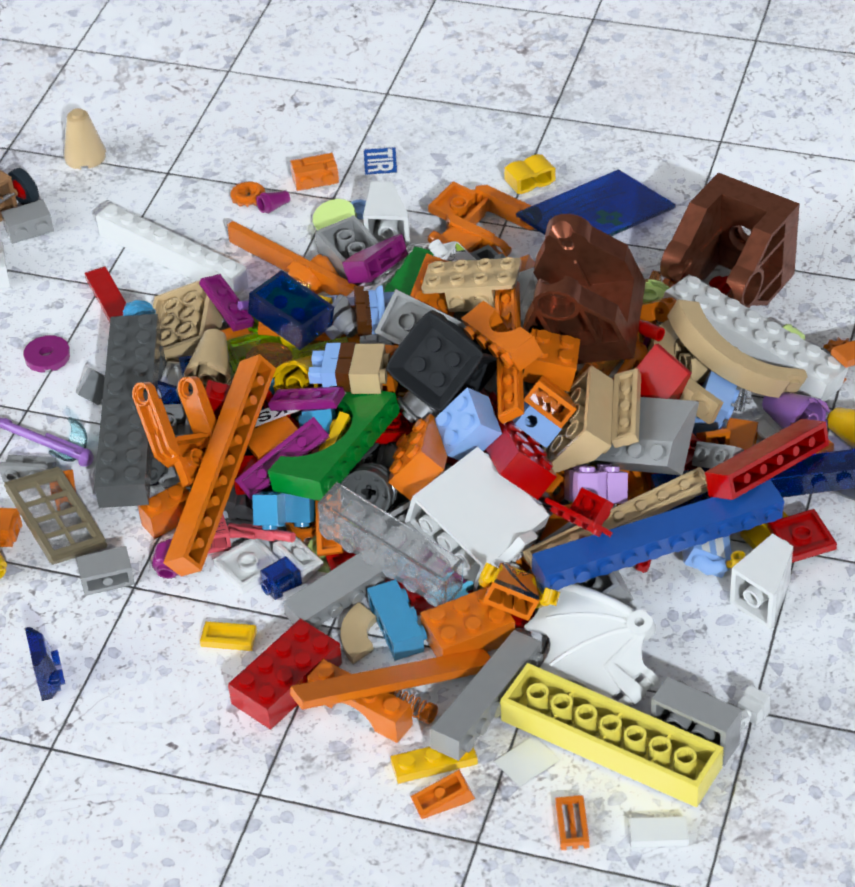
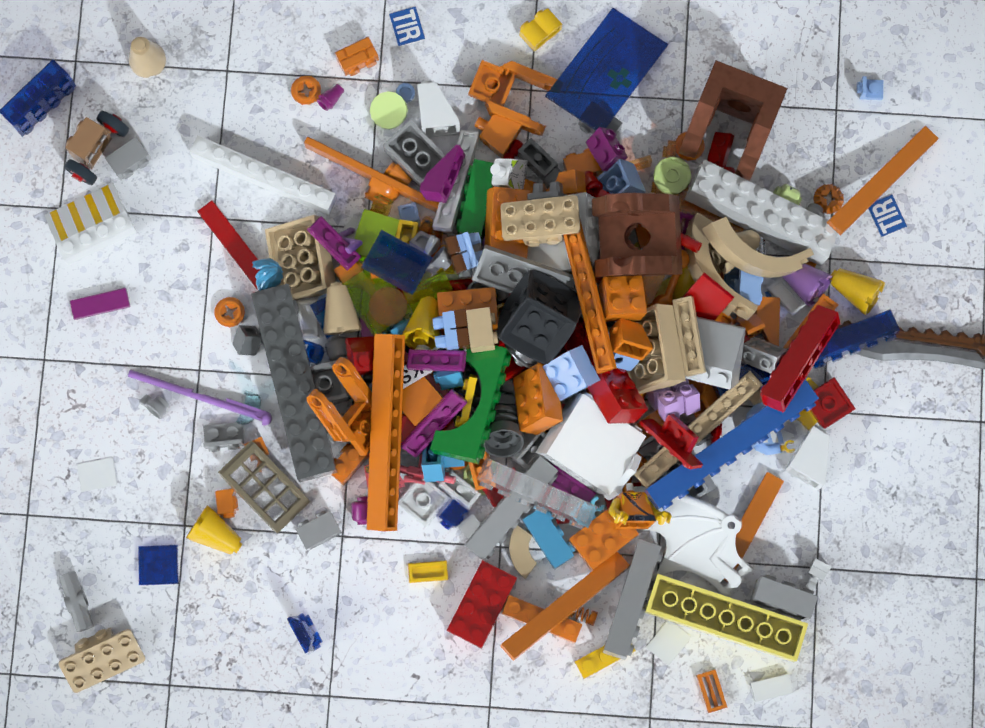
camera: 15 degrees left, 35 degrees up
magenta tile [23,335,70,373] -> none
orange slope [411,769,475,819] -> none
orange arch [461,300,543,372] -> none
orange leg [640,297,677,325] -> none
none -> orange gear [214,297,245,328]
none -> orange tile [723,472,784,582]

